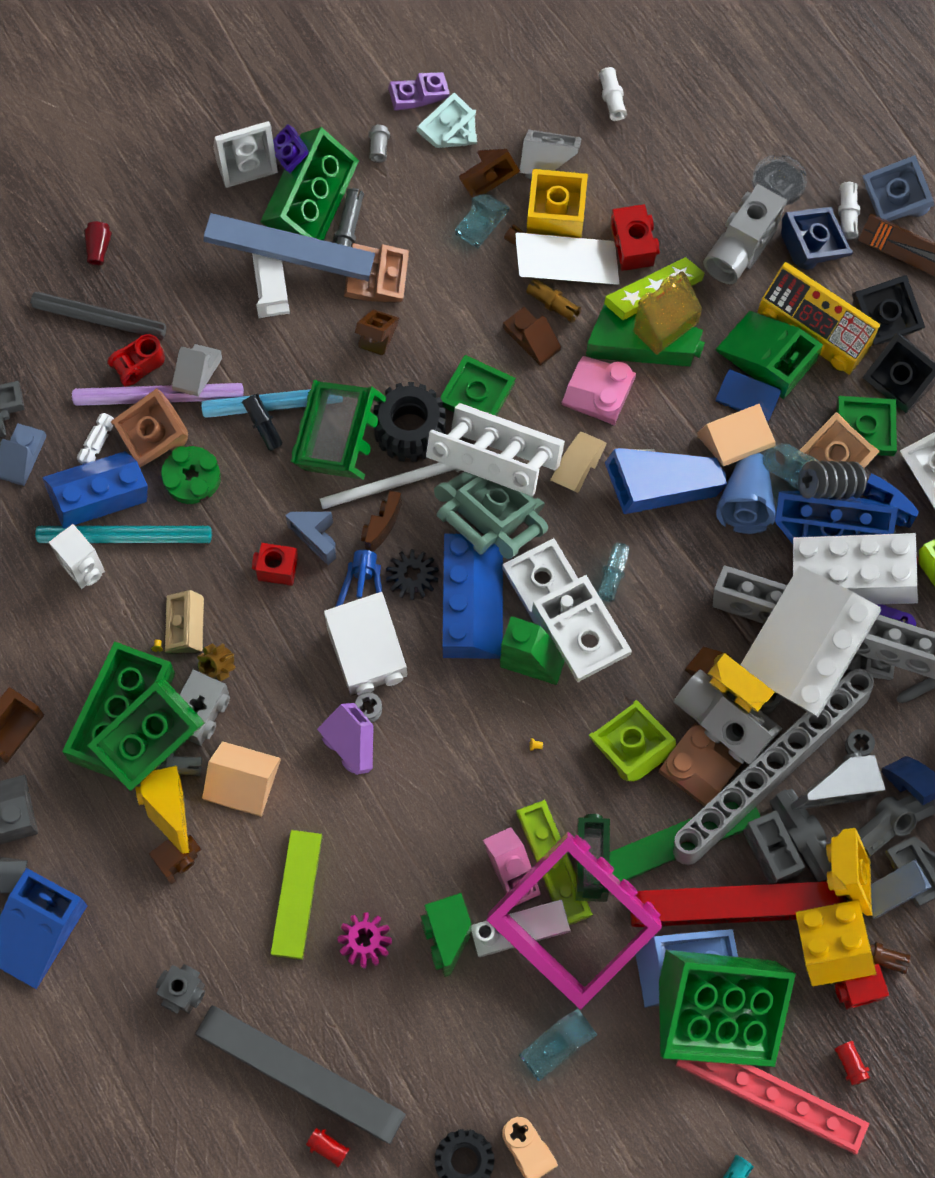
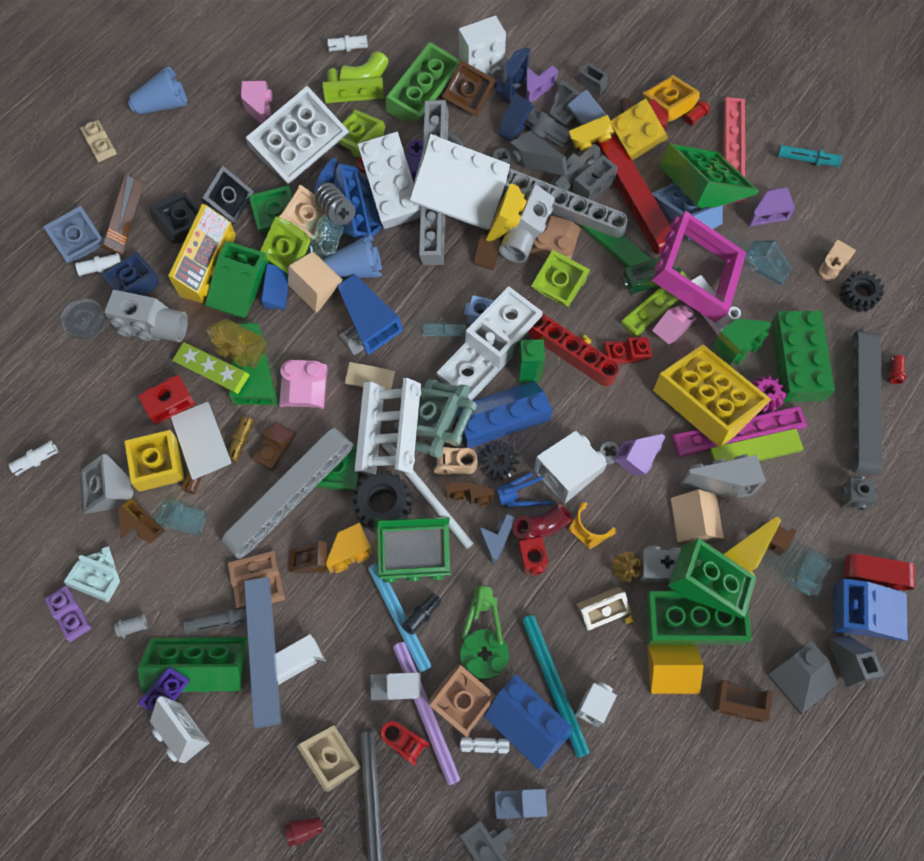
camera: 110 degrees left, 0 degrees up
none -> light grey beam [222,428,353,559]
none -> lime slope [260,217,311,274]
none -> tan slope [297,725,361,791]
none -> light orange slope [326,523,373,573]
none -> light nougat piece [434,447,478,475]
none -> bright green plant [462,586,503,645]
none -> light blue brick [464,295,495,325]
none -> dark red cylinder [512,503,573,540]
none -> red beam [527,313,619,386]
none -> light orange helmet [568,502,616,549]
none -> red slope [602,337,653,365]
none -> light orange slope [642,75,699,121]
none -> light orange slope [647,644,704,694]
none -> yellow slope [653,345,771,448]
none -> dark pink tile [671,406,807,458]
none -> light grey slope [680,454,766,500]
none -> medium lavender slope [749,188,795,227]
none -> green brick [771,311,835,402]
none -> clear light blue brick [789,547,832,597]
none -> red beam [844,554,915,591]

